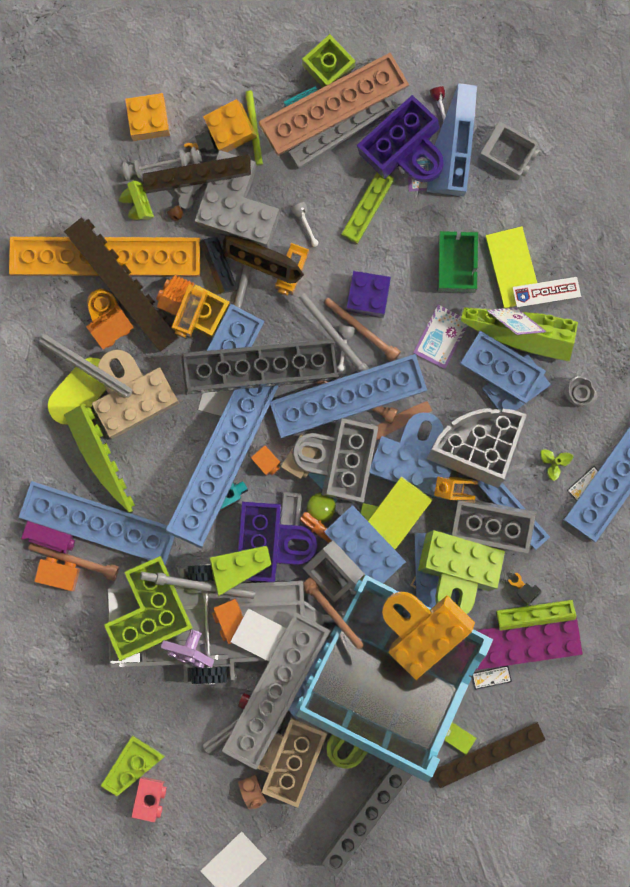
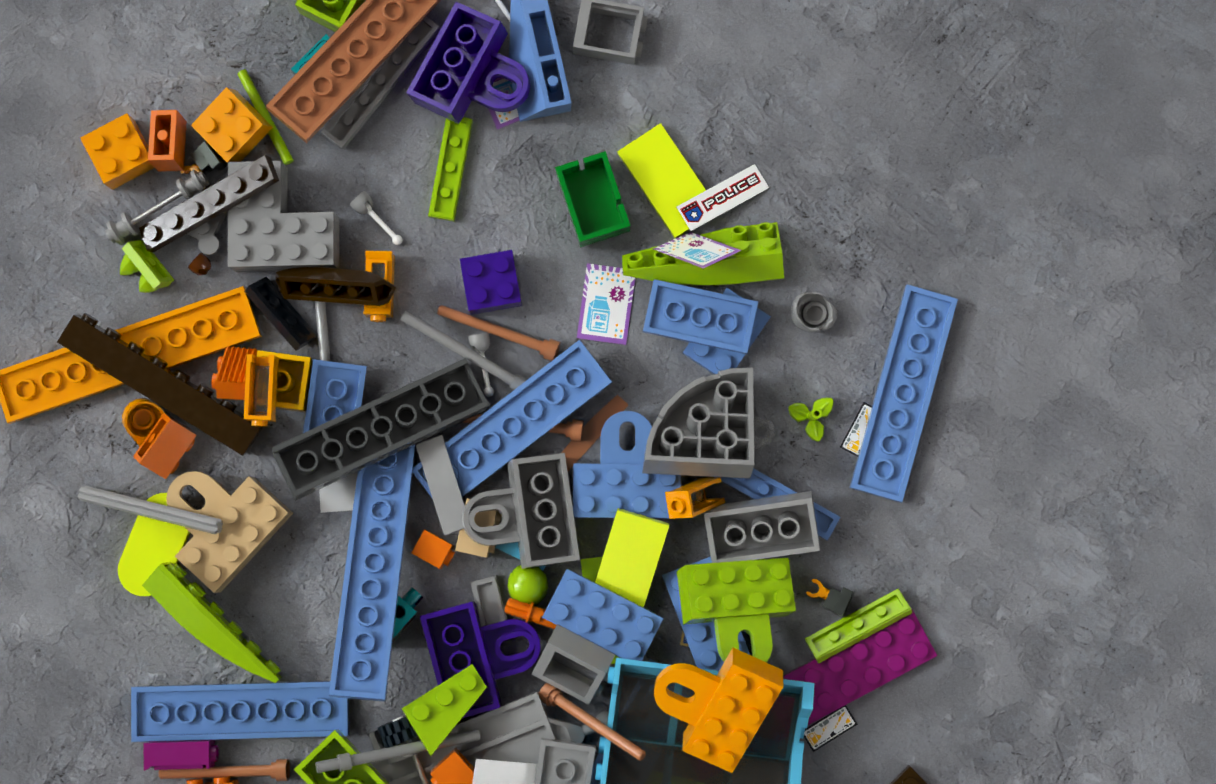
camera: 20 degrees left, 0 degrees up
none -> orange brick [148,110,187,172]
none -> light grey sticker [416,435,465,535]

